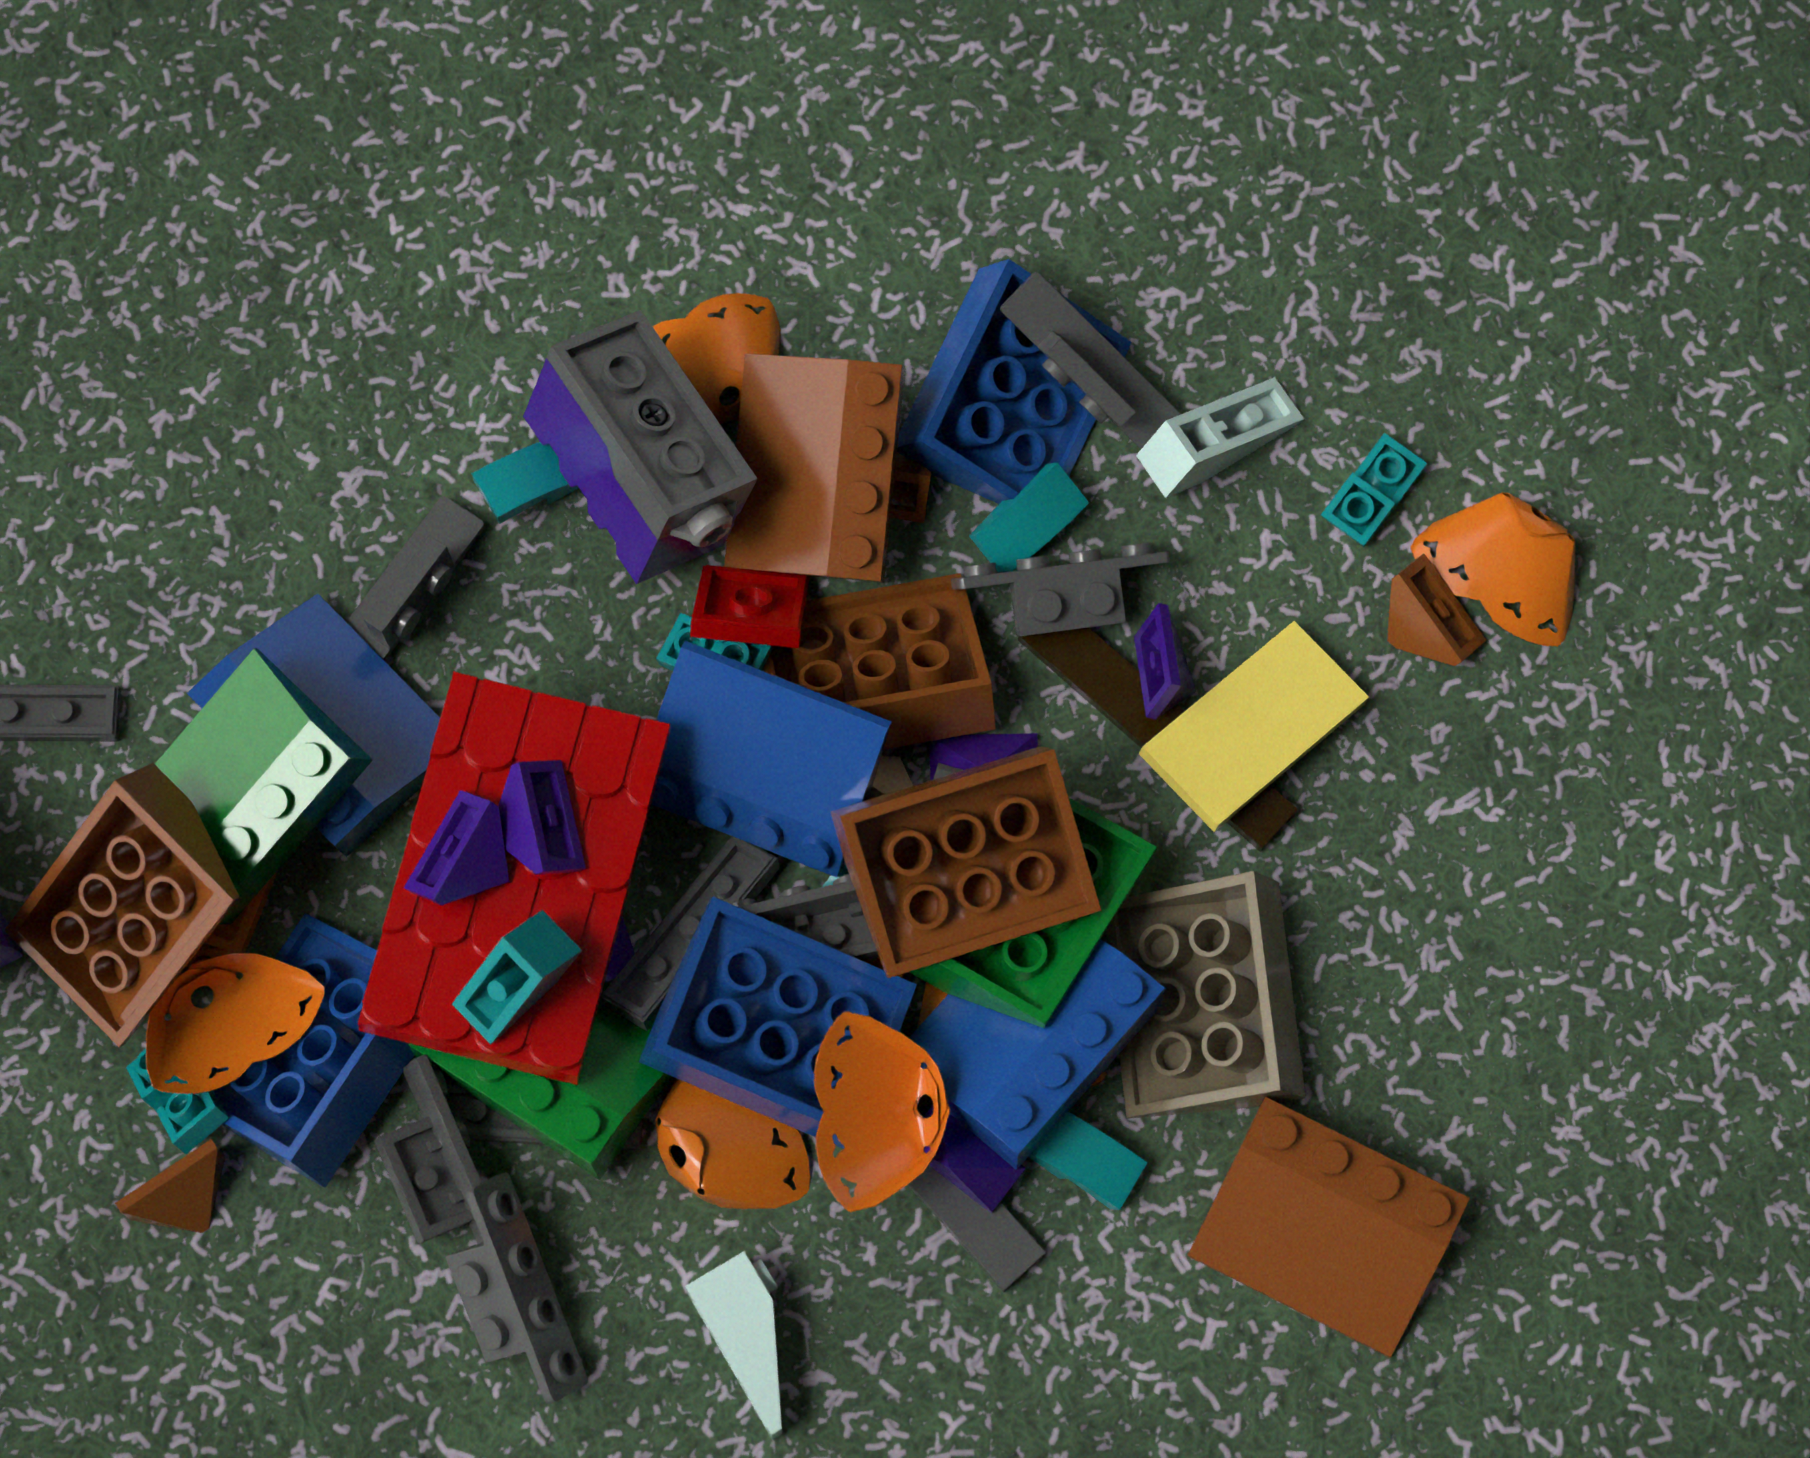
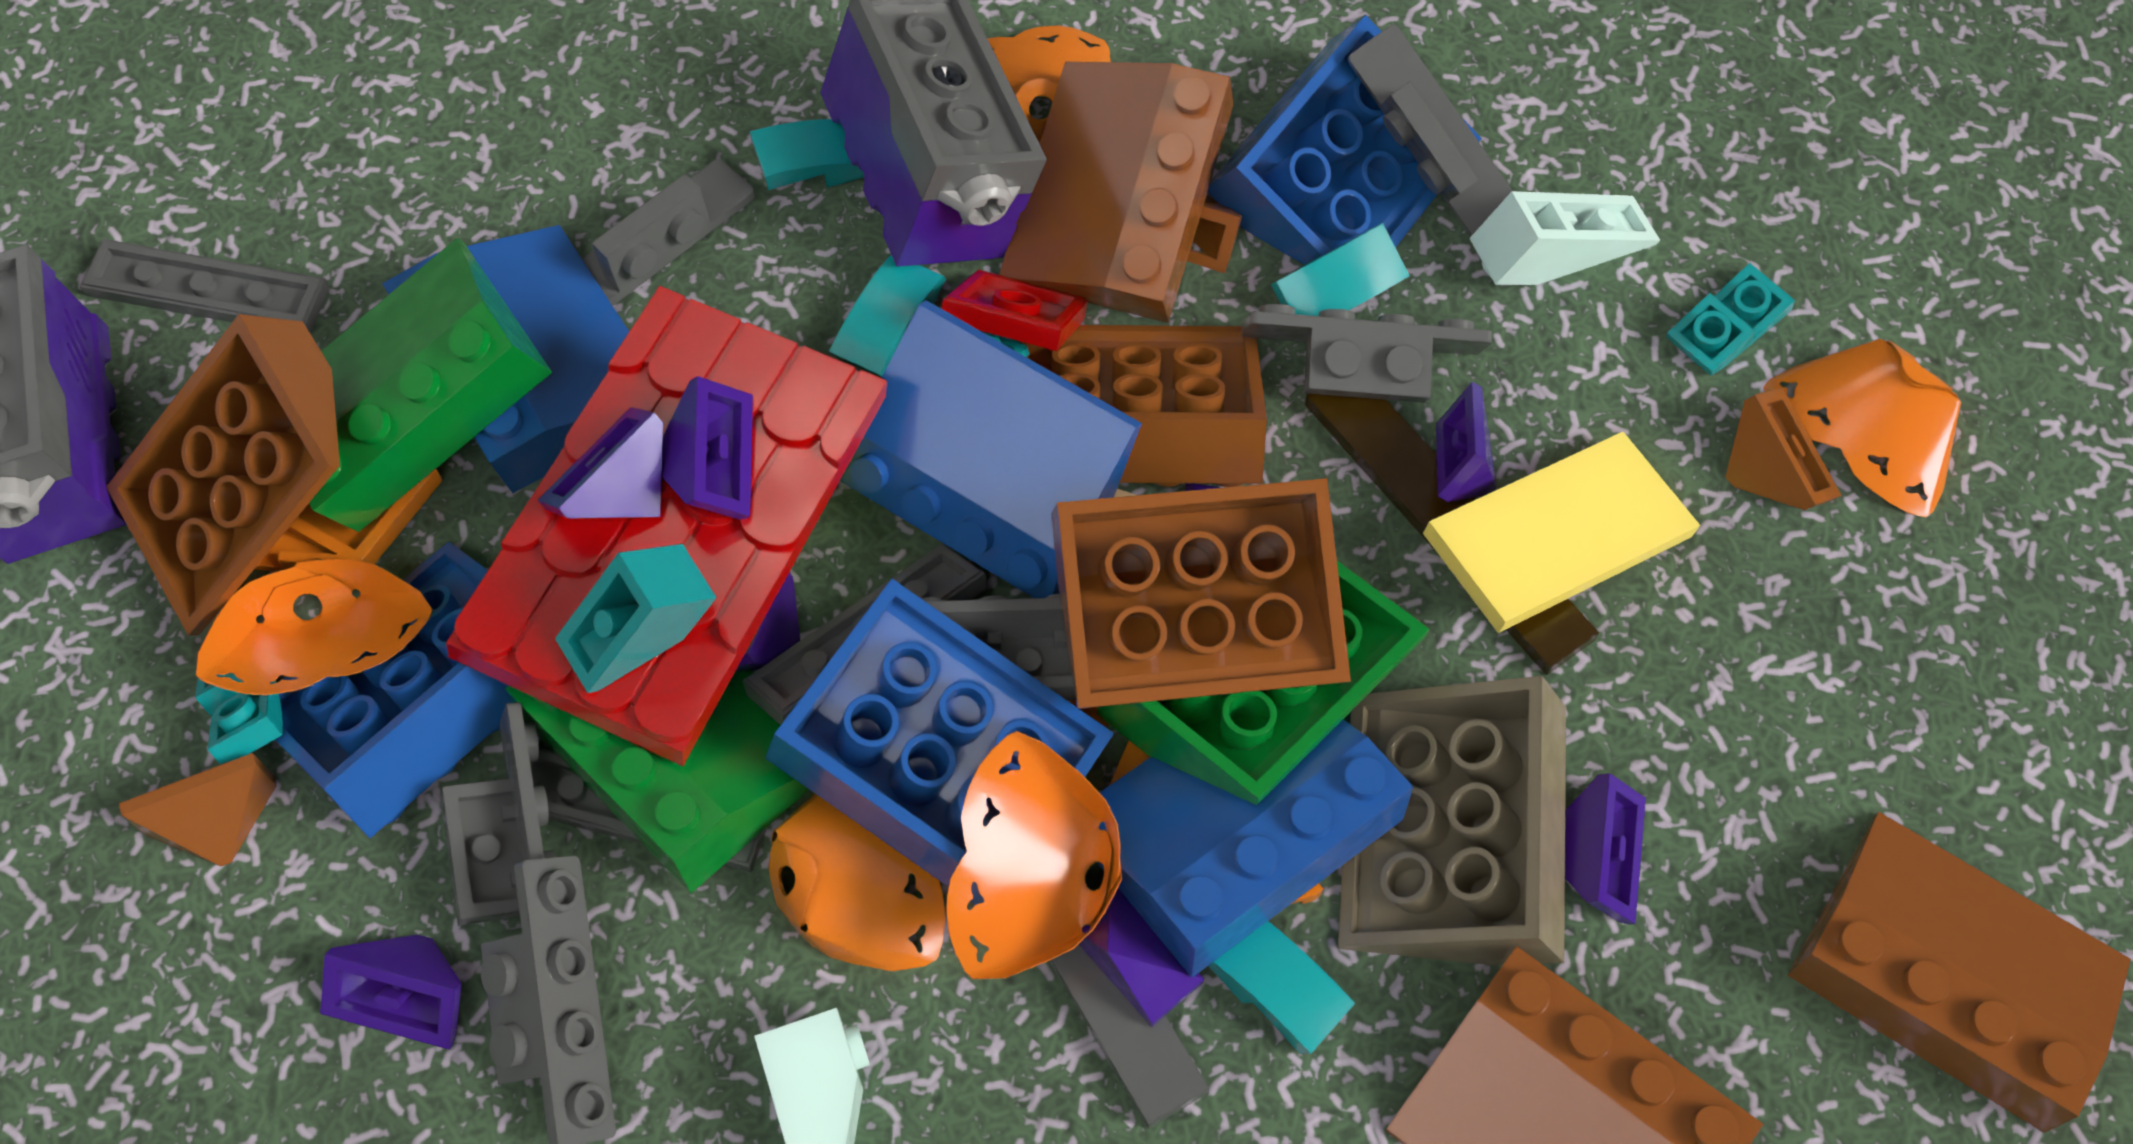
camera: 15 degrees right, 10 degrees down
none -> dark purple slope [320,935,462,1050]
none -> teal slope [829,255,946,378]
none -> dark purple slope [1565,773,1646,925]
none -> dark orange slope [1787,811,2131,1133]

